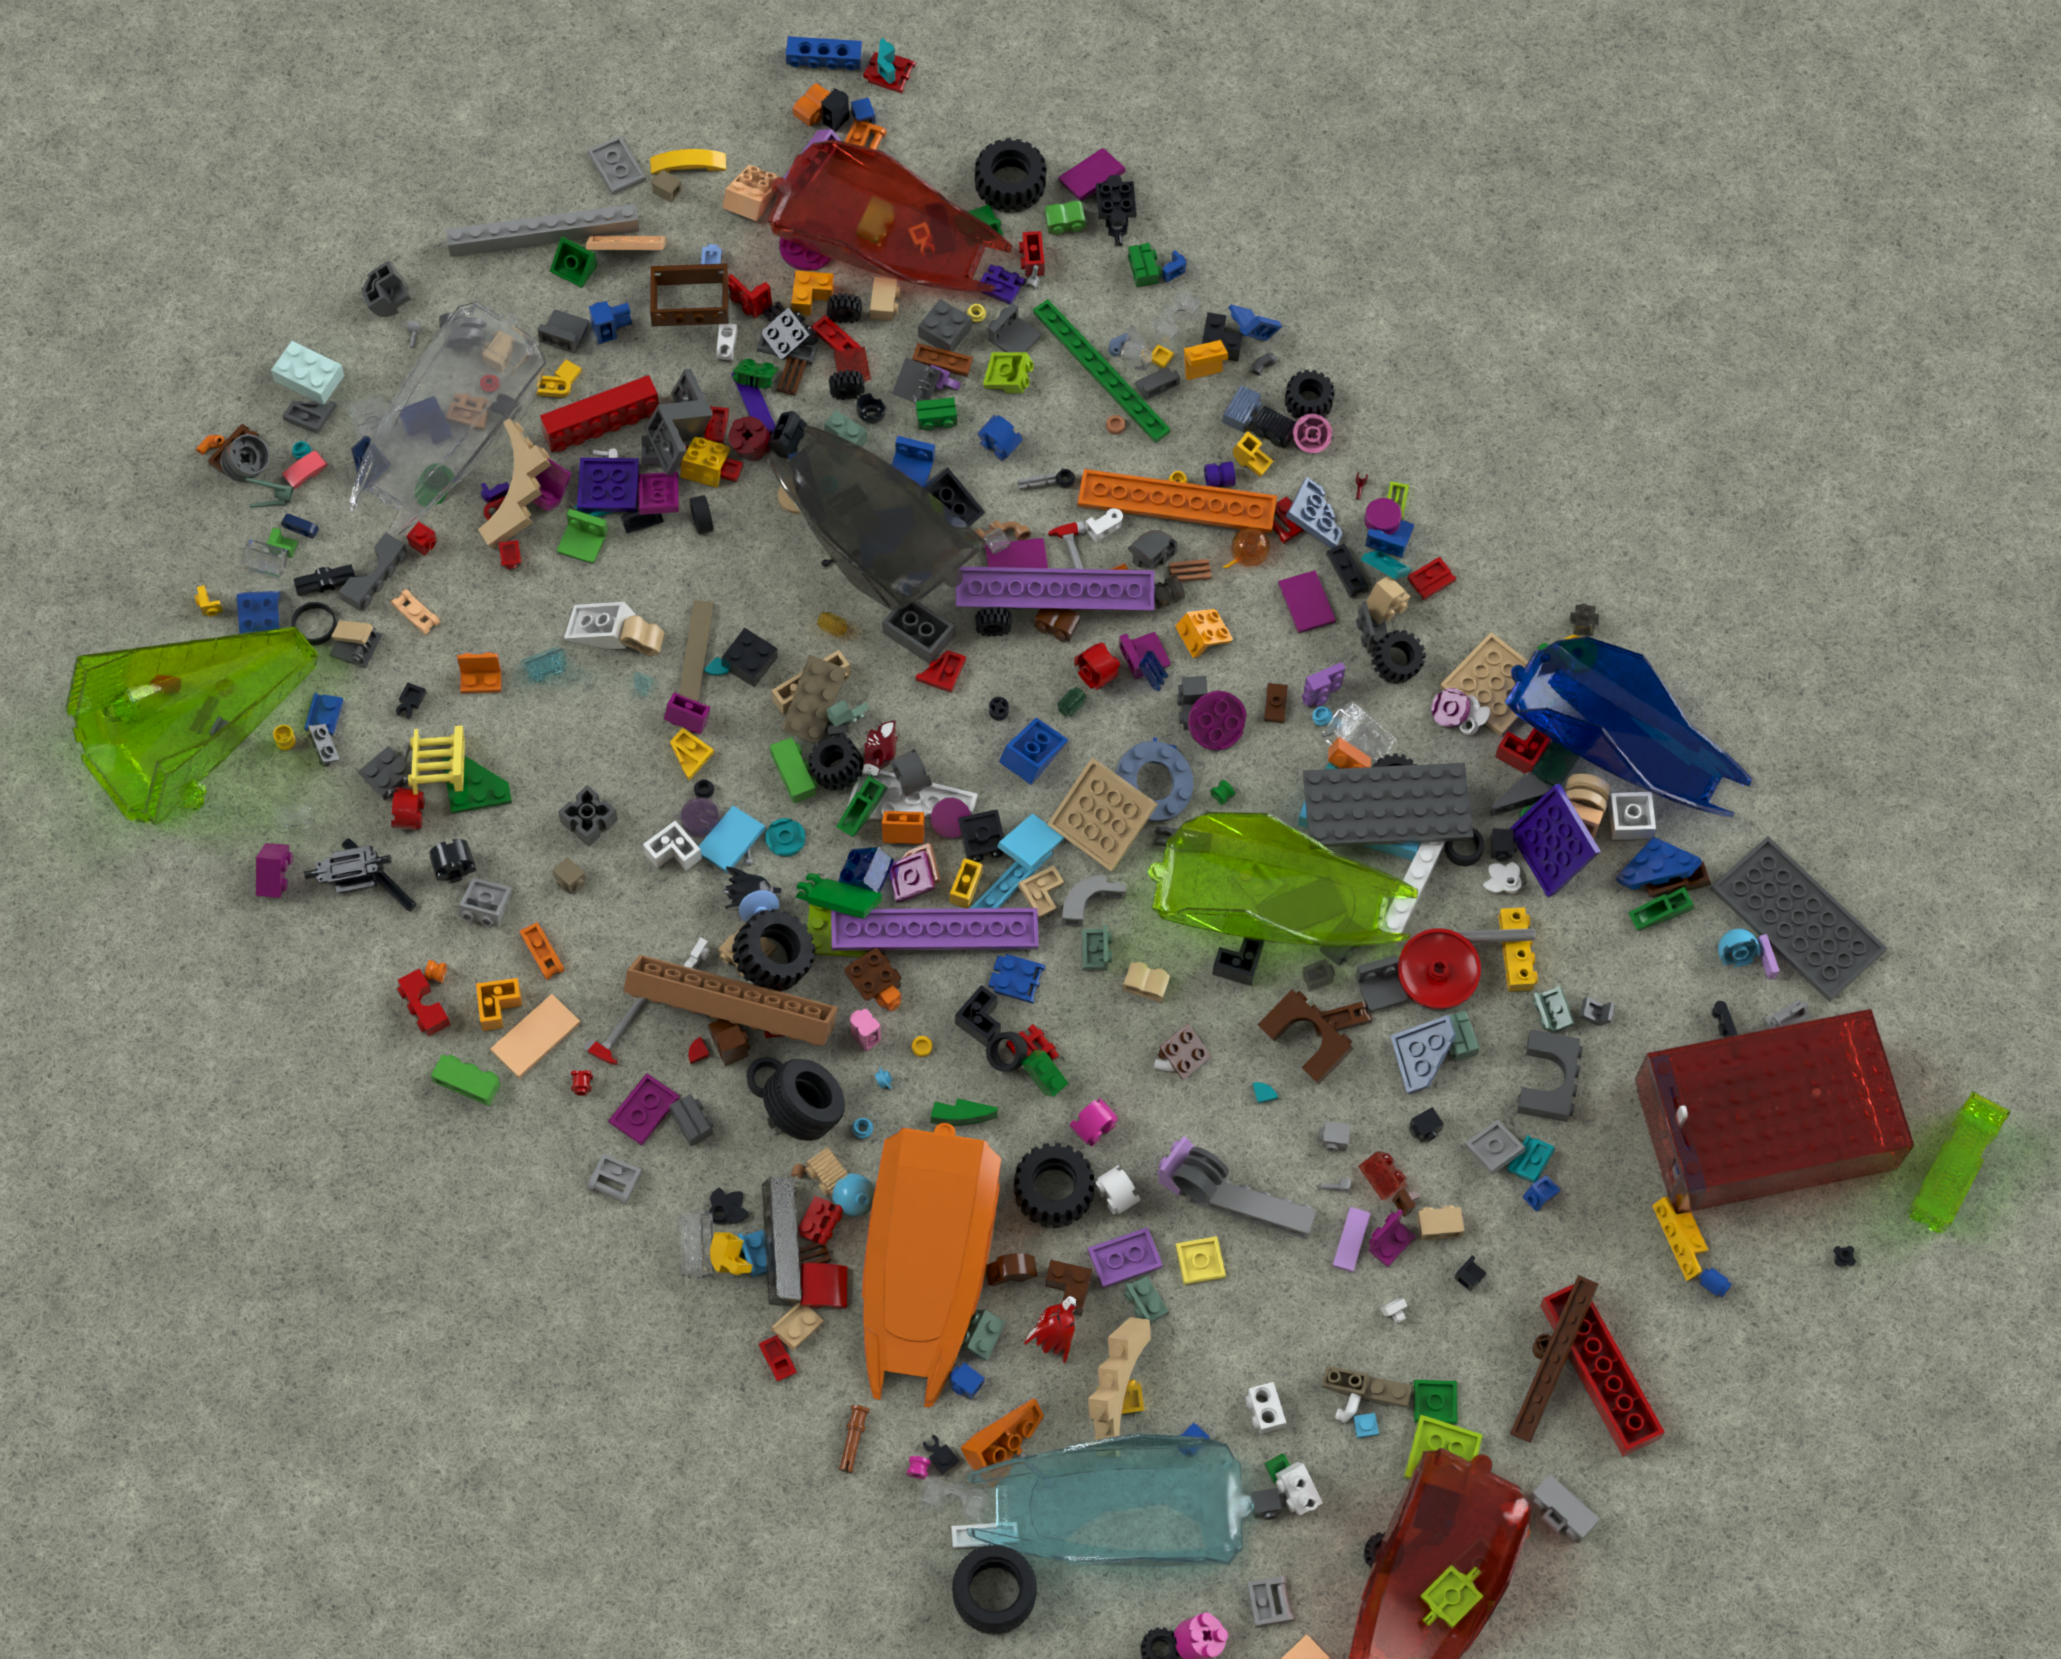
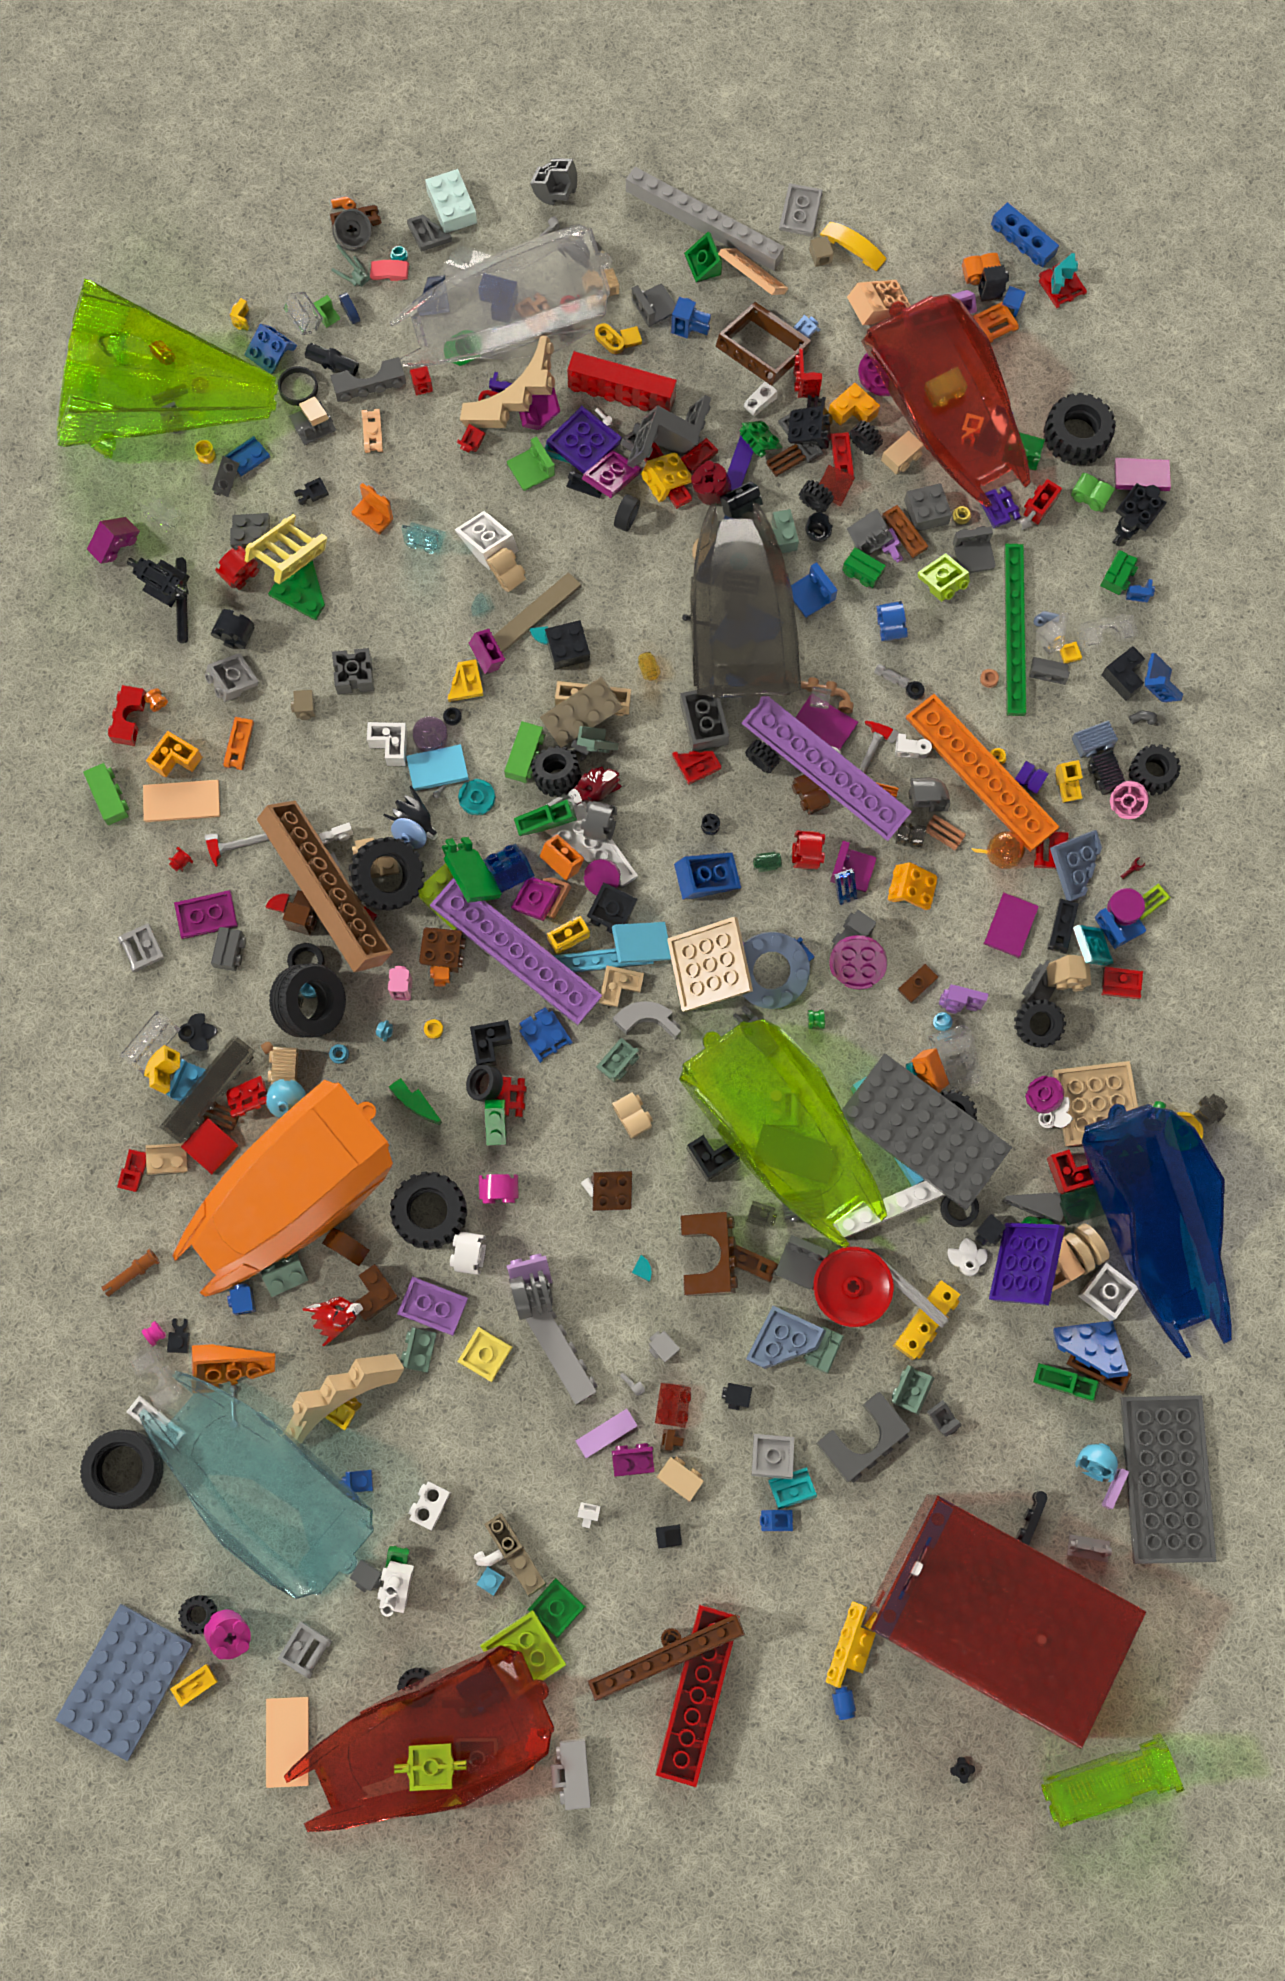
camera: 40 degrees right, 10 degrees up
black slope [913,467,985,537] -> none
light orange bracket [1184,340,1228,380] -> none

